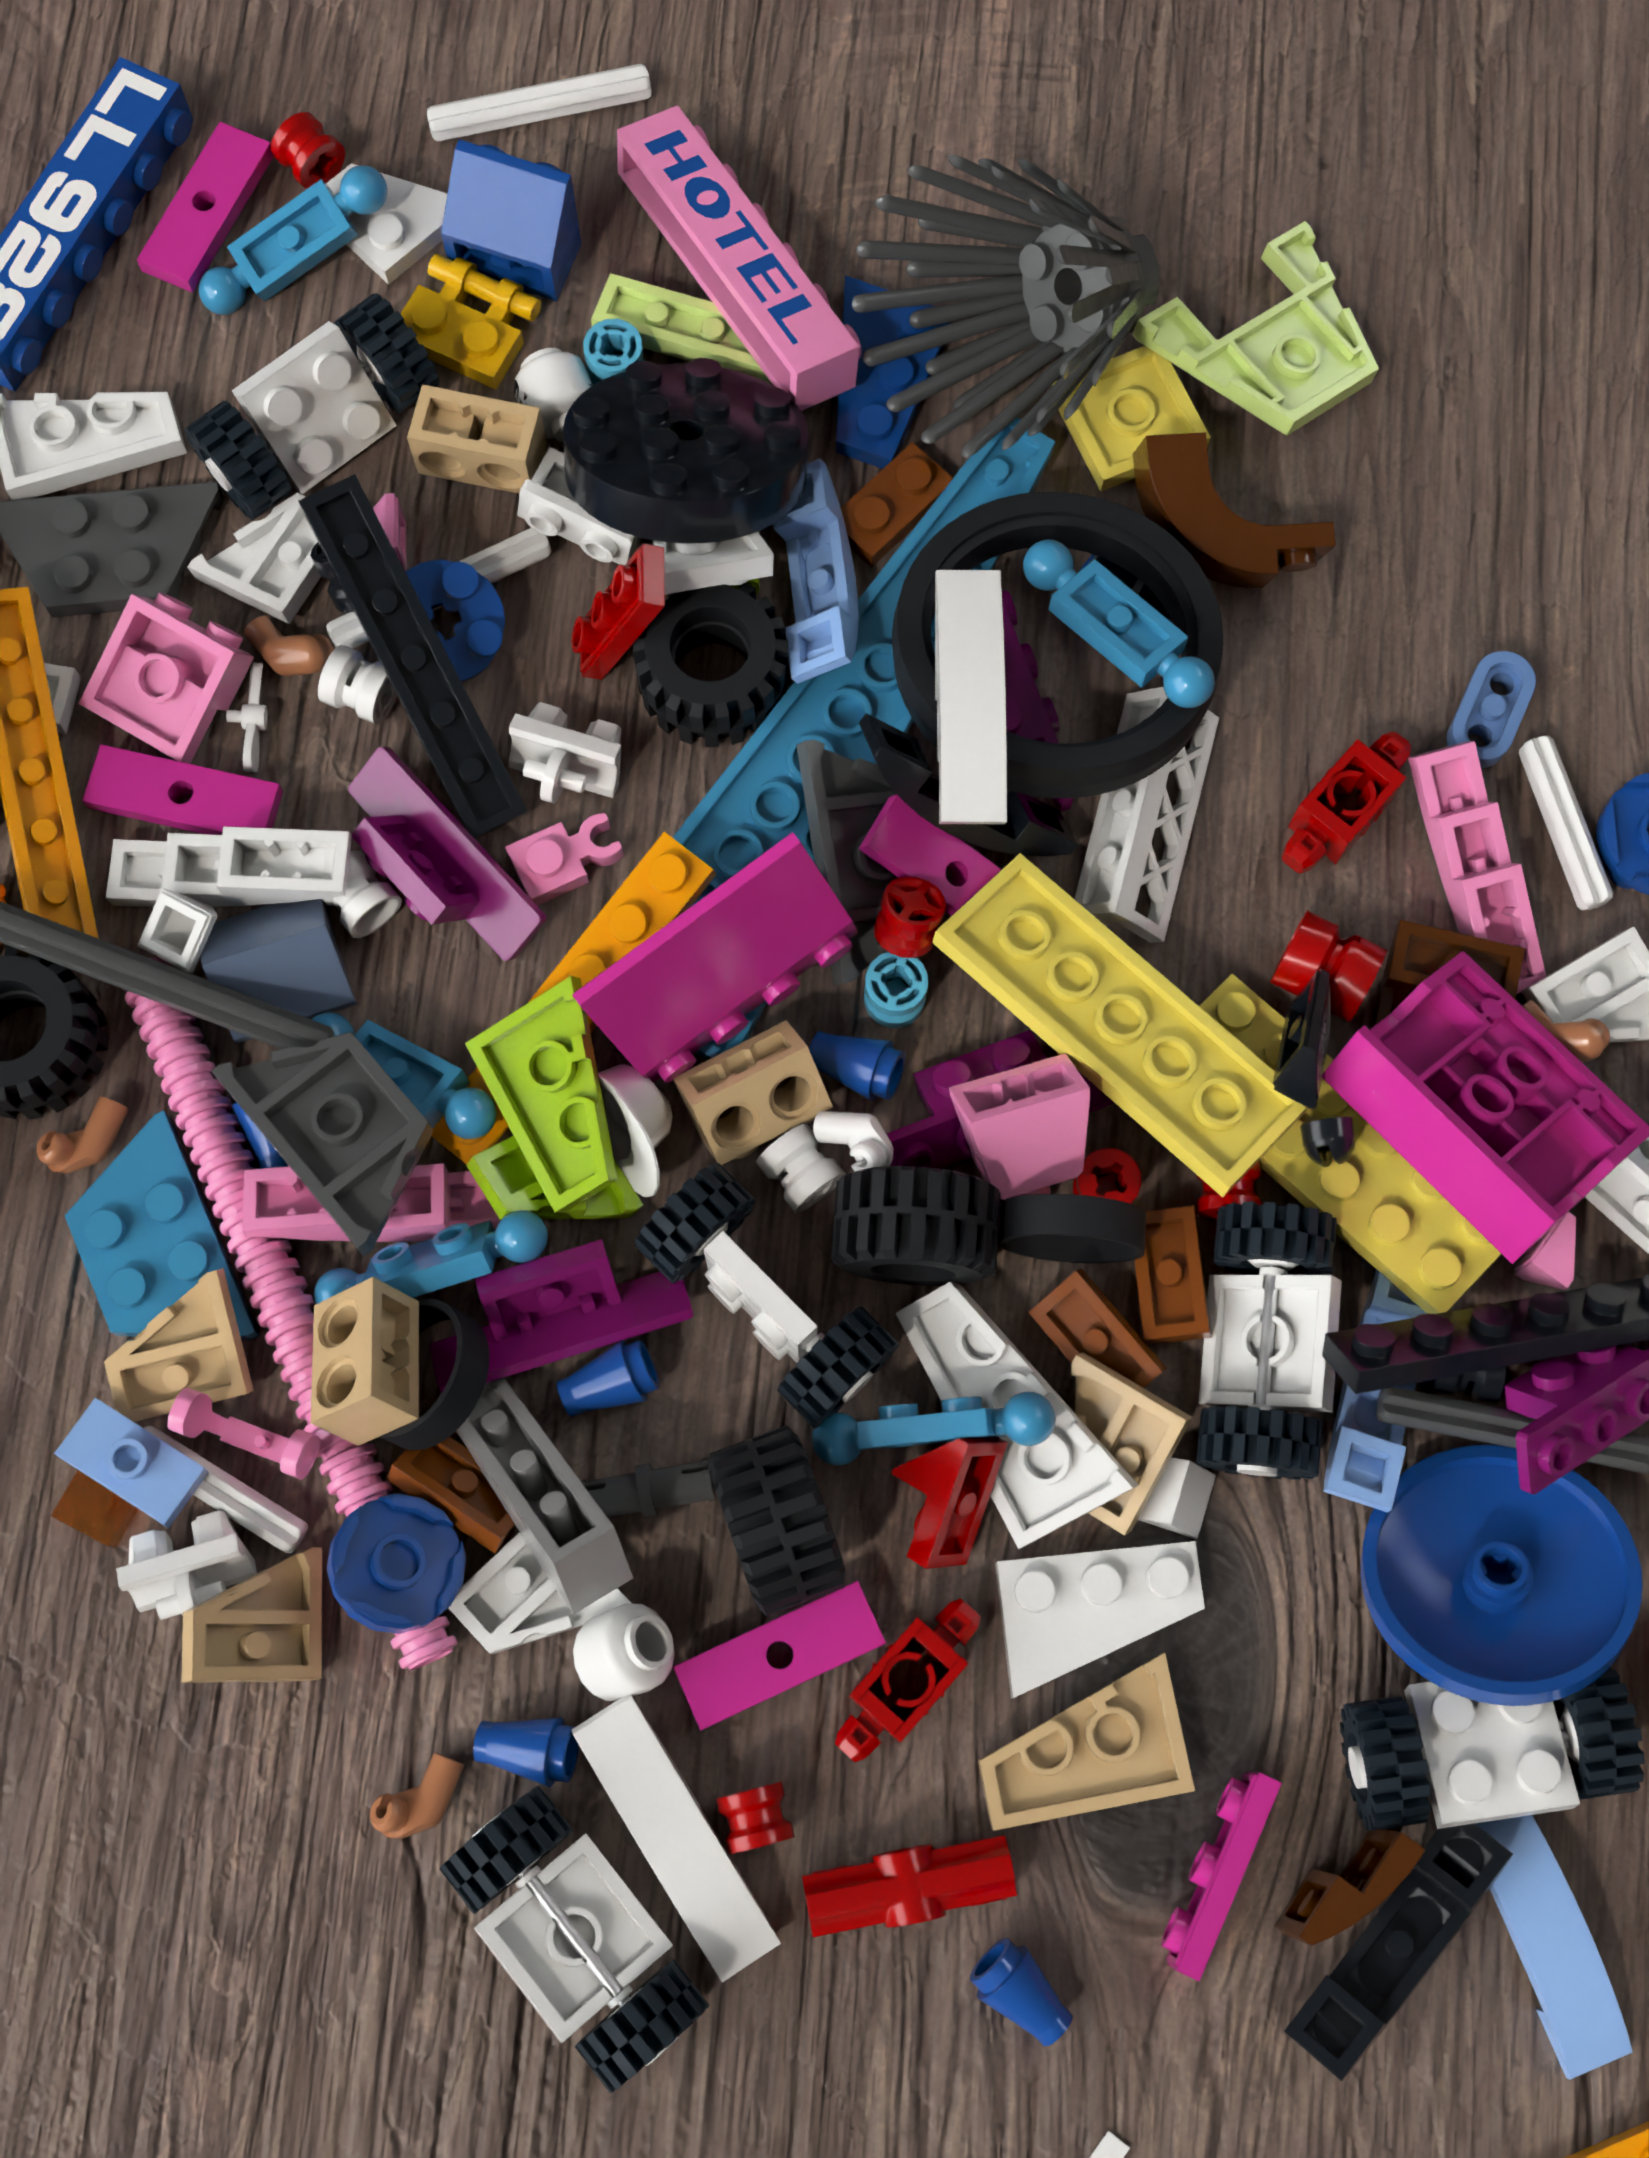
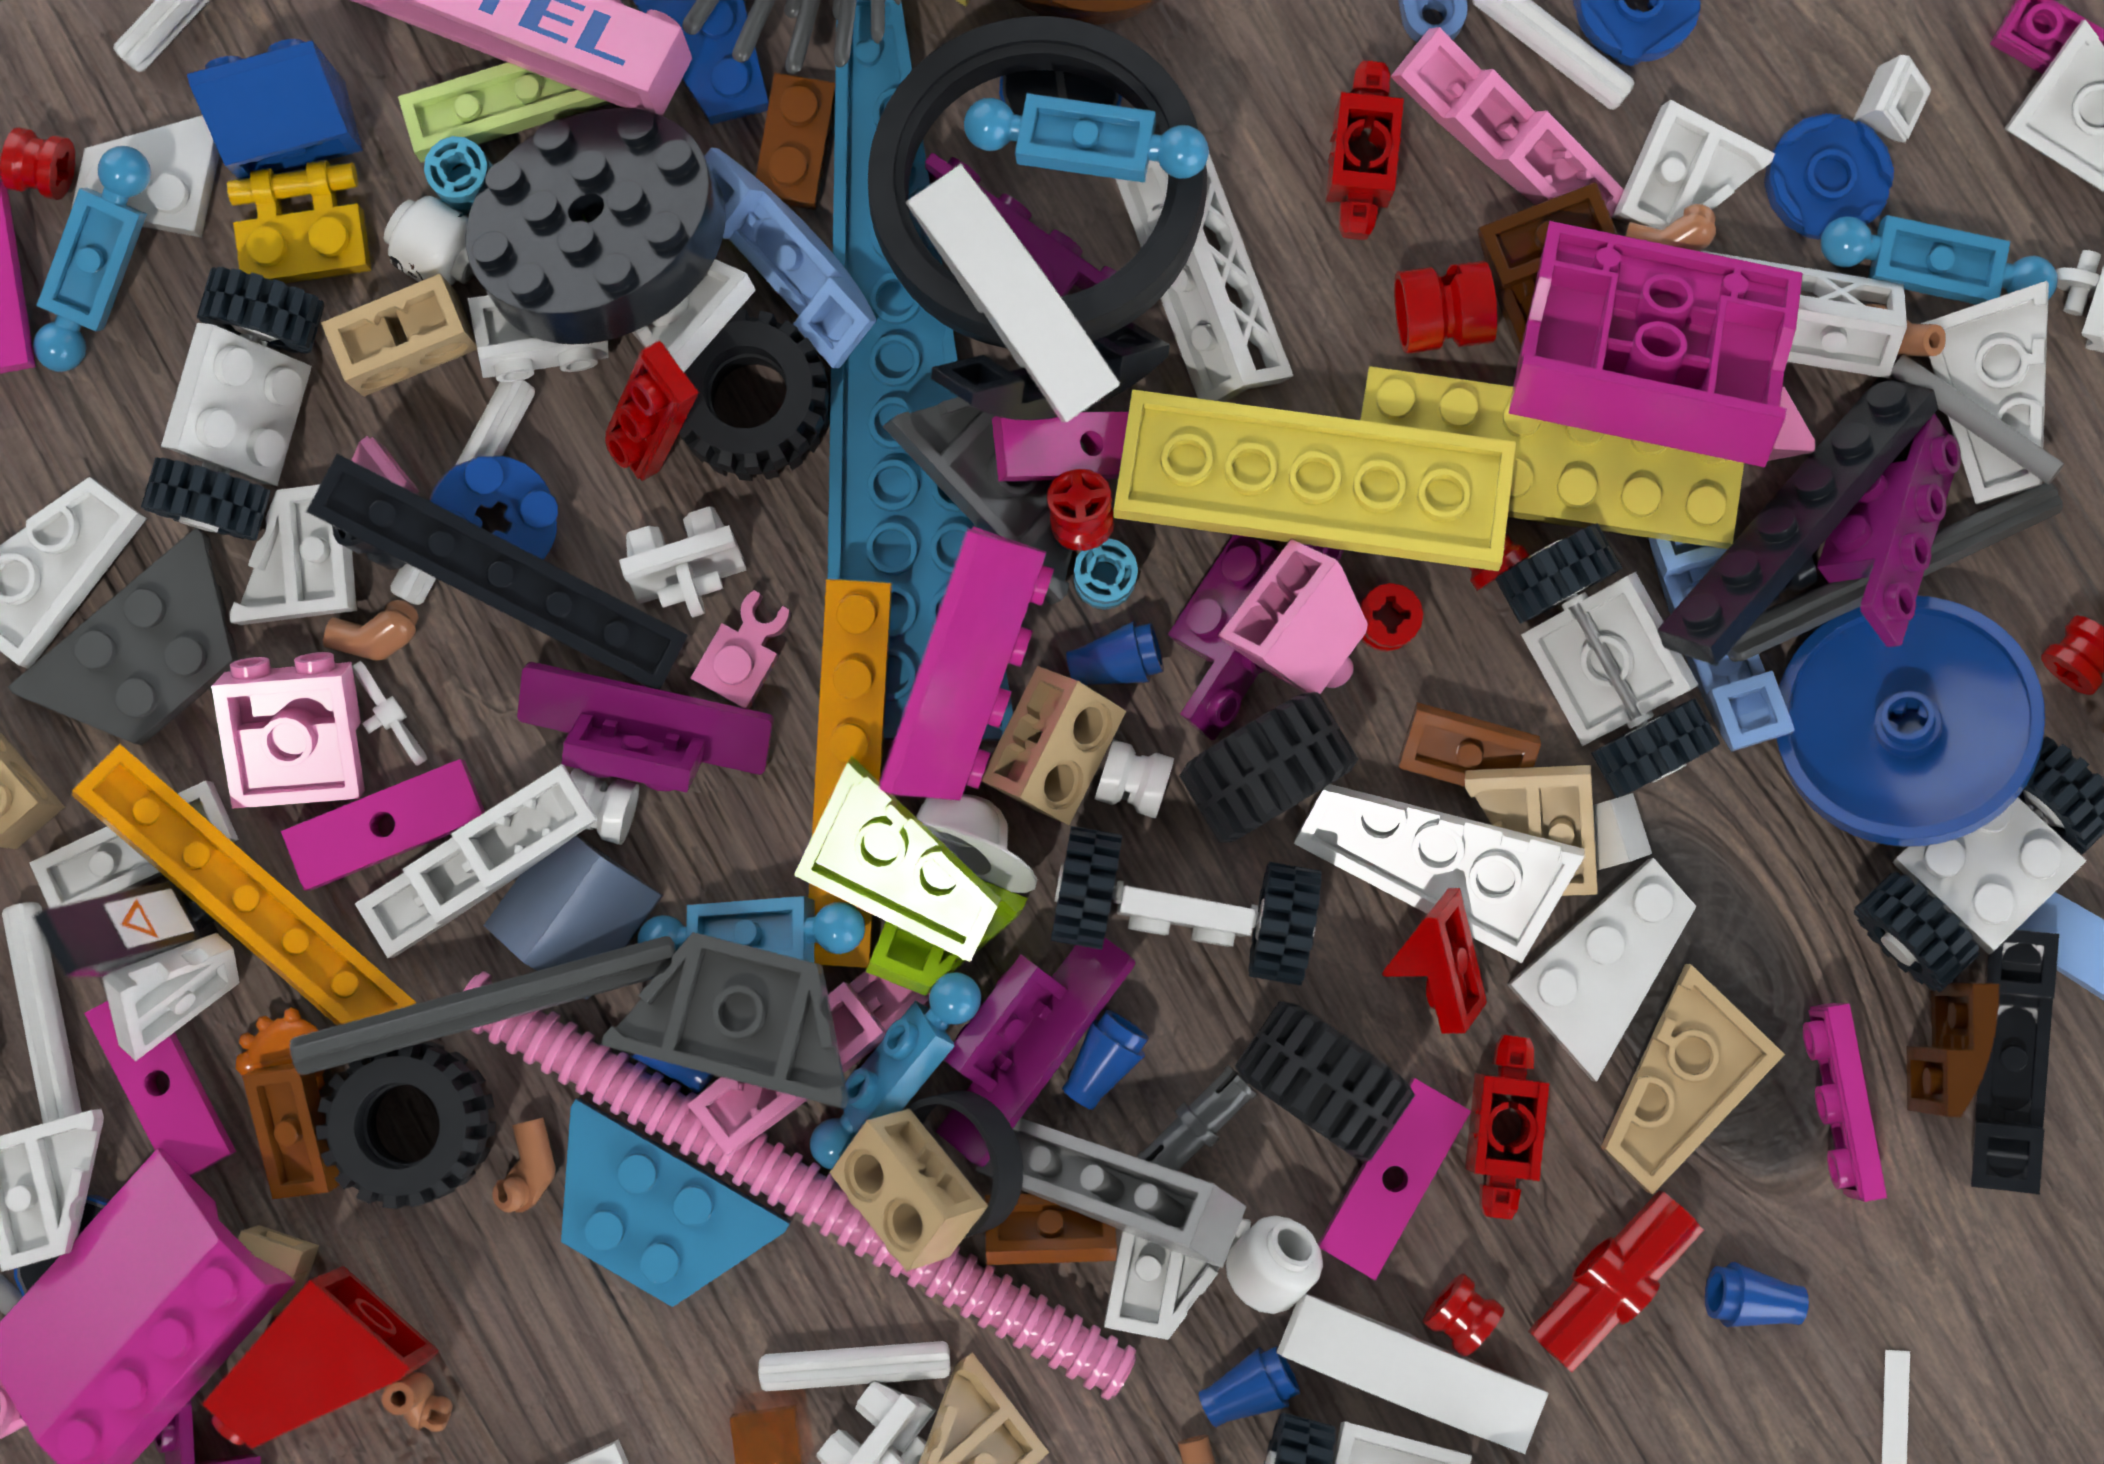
camera: 35 degrees left, 10 degrees up
light blue plate [54,1397,208,1529] -> none
tan wing [104,1268,254,1422] -> none
white slope [137,888,218,973] -> none
bright pink piece [168,1387,320,1480] -> none
white wheel [318,645,397,724] -> none
blue tile [327,1494,466,1634] -> none
dark azure plate [812,1392,1056,1466] -> none
white arm [813,1111,894,1172] -> none
black tyre [999,1194,1146,1264] -> none
dark orange plate [1135,1205,1212,1345] -> none
black slope [1273,969,1331,1109] -> none
black hinge [1300,1117,1356,1167] -> none

